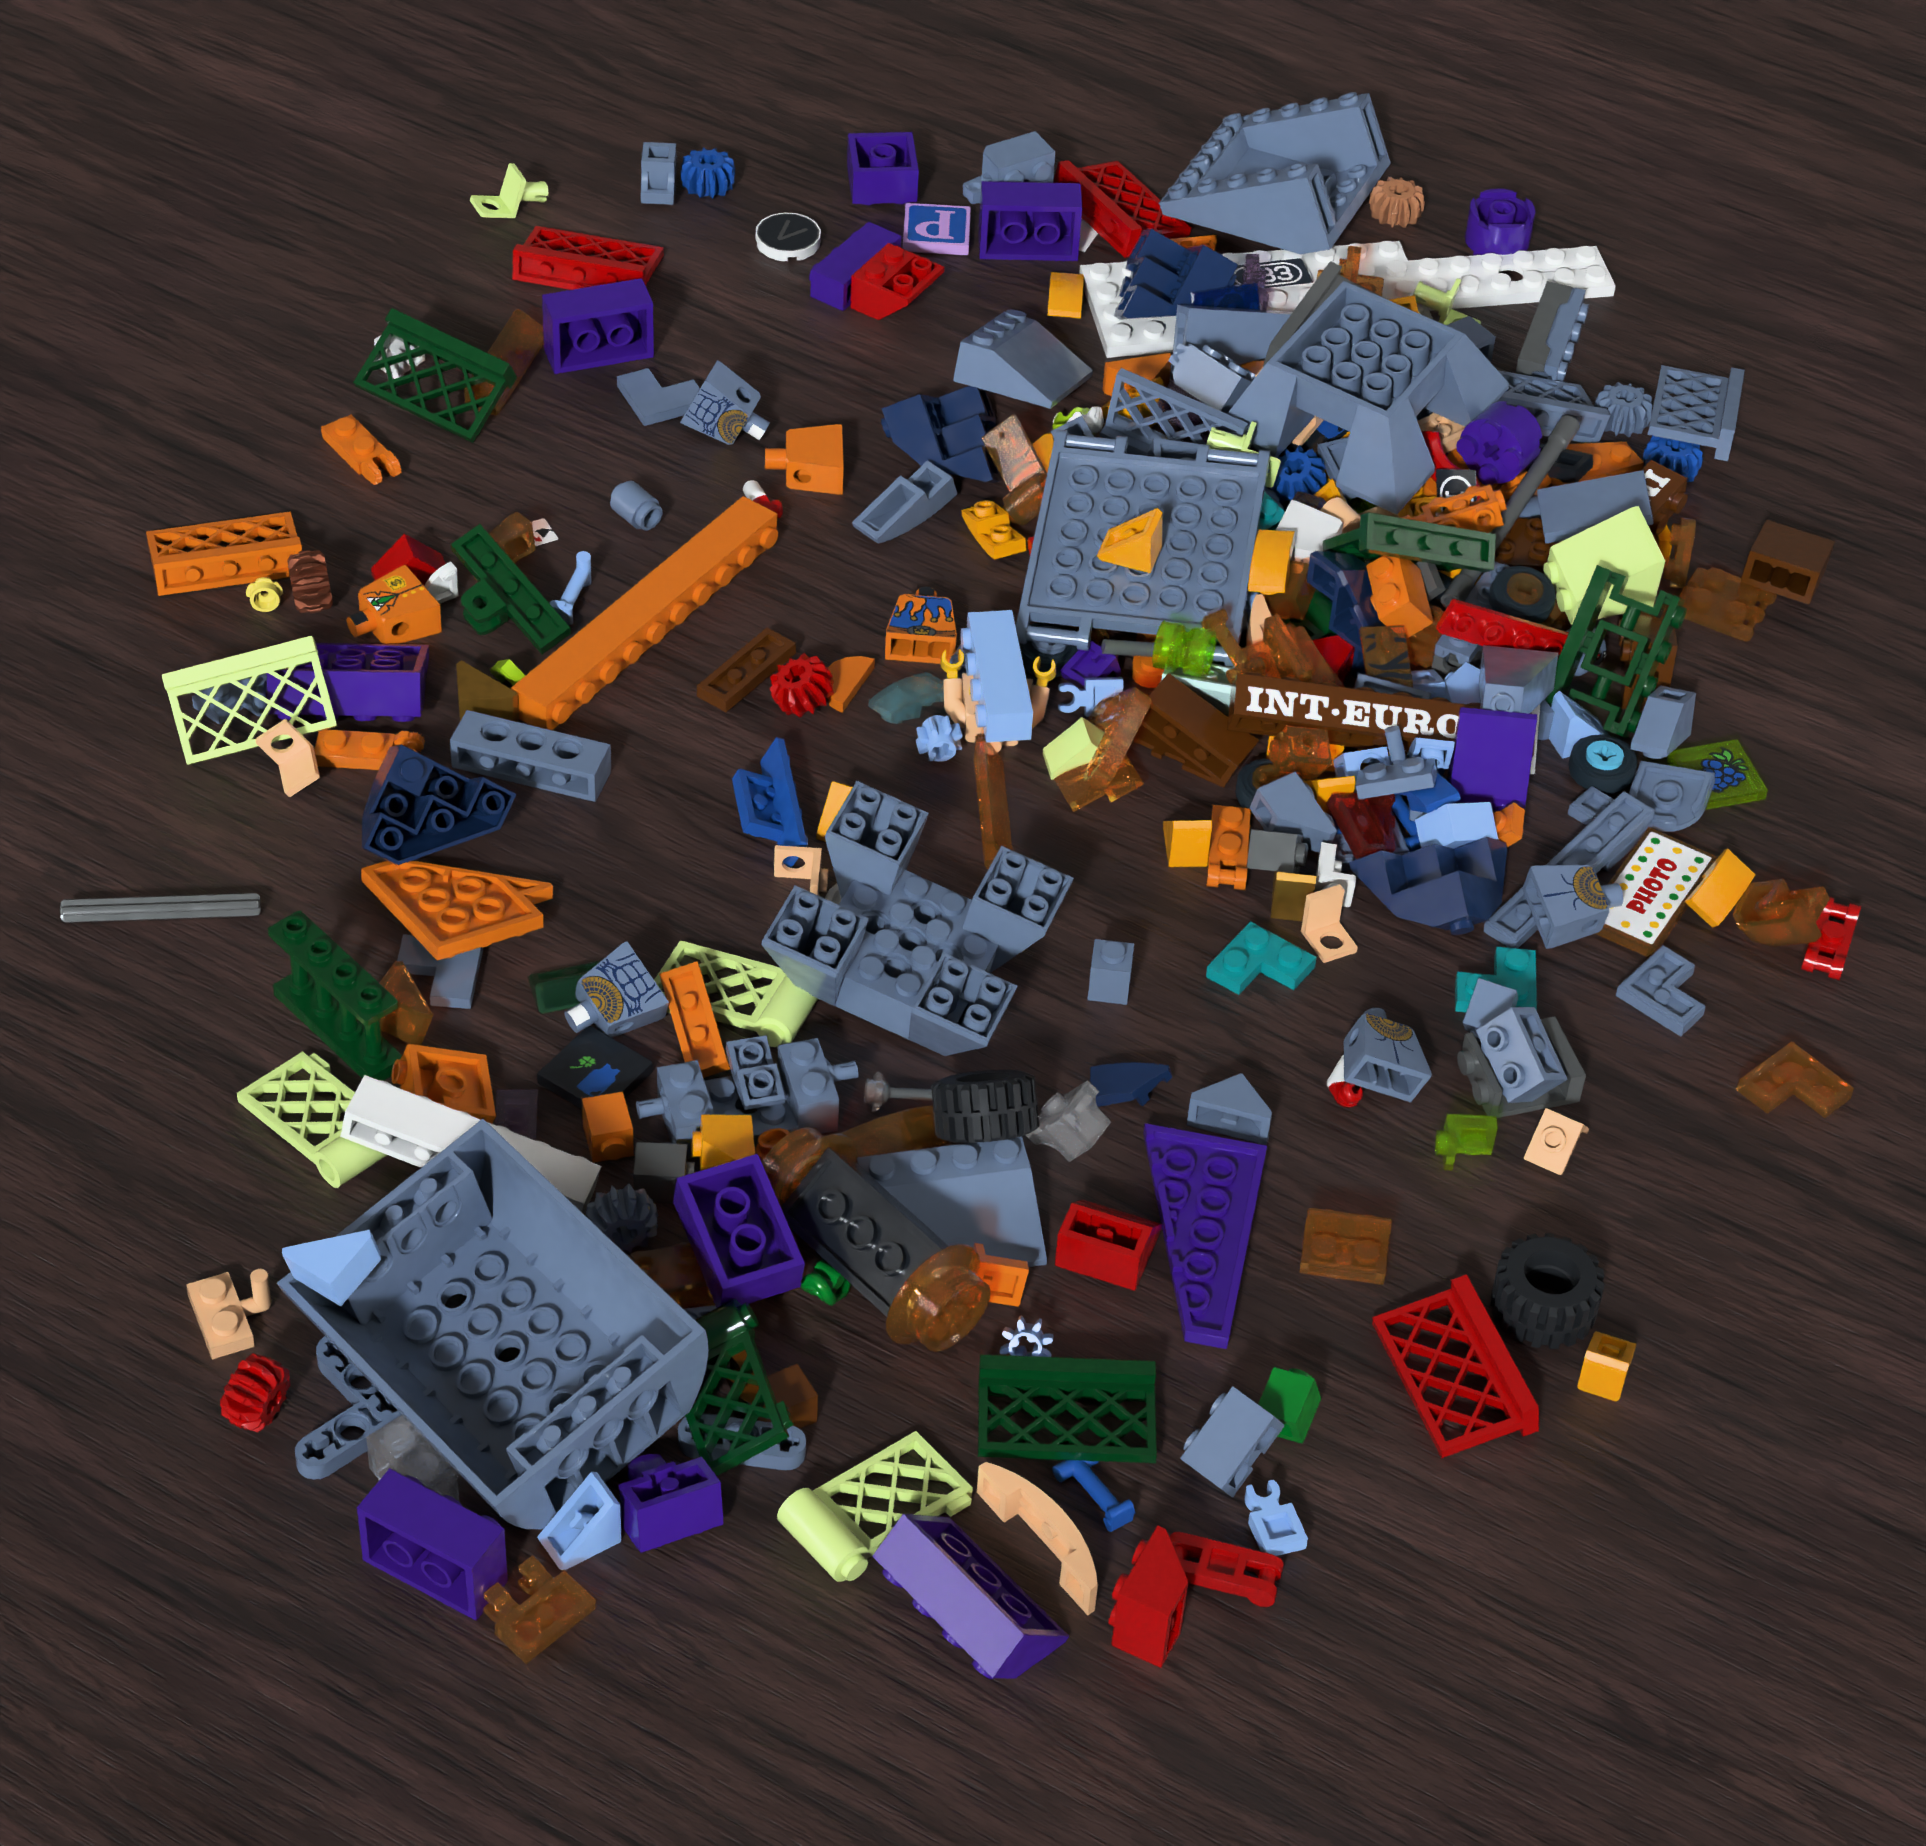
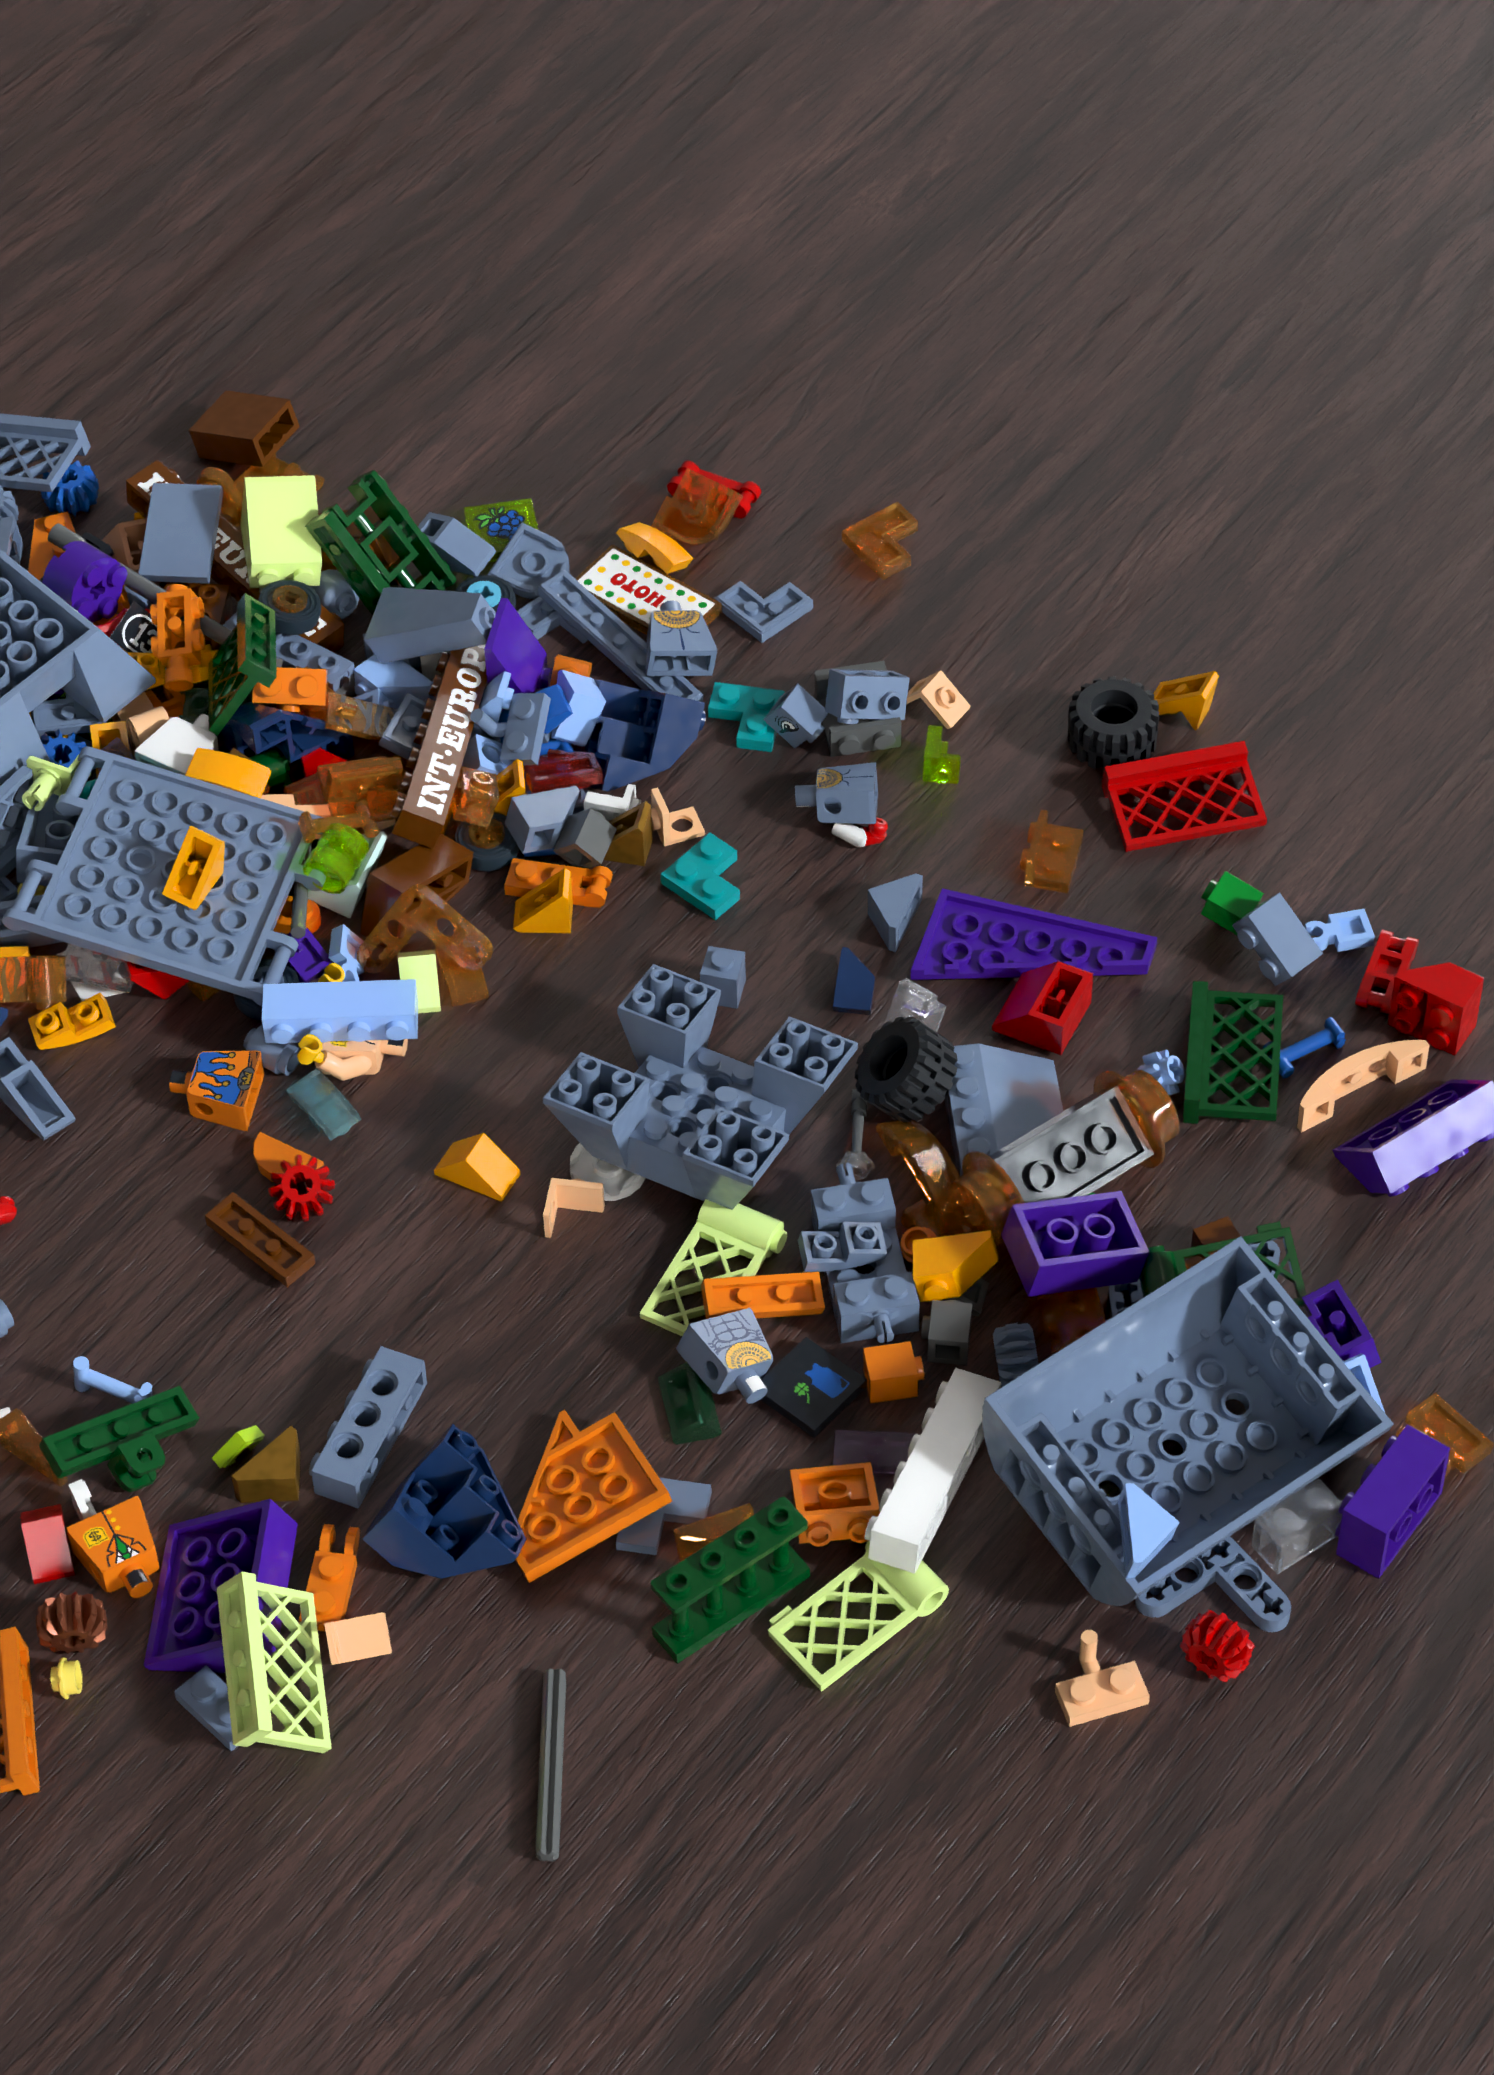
camera: 80 degrees left, 5 degrees up
orange brick [511,496,778,730] -> none
blue bracket [732,737,808,868] -> none
yellowish green piece [777,1431,973,1582] -> none
light blue gear [915,715,963,762] -> none
orange bracket [960,1243,1029,1307] -> none
clear orange slope [974,734,1012,869] -> none
red bracket [1436,599,1569,661] -> none

